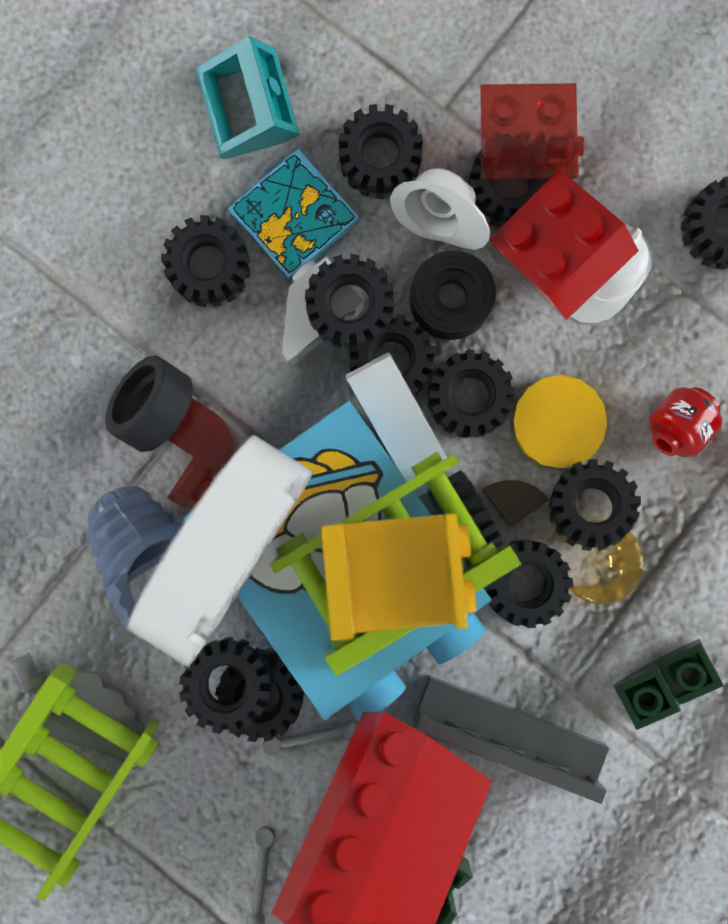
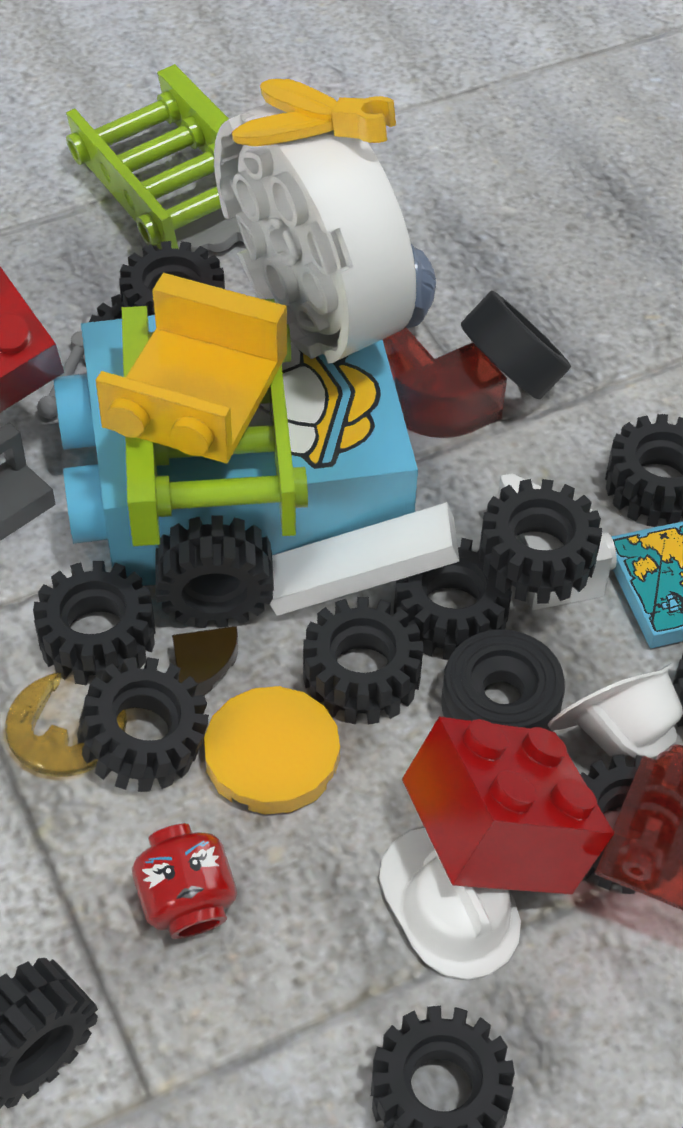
camera: 110 degrees right, 35 degrees down
none -> yellow piece [232,79,396,146]

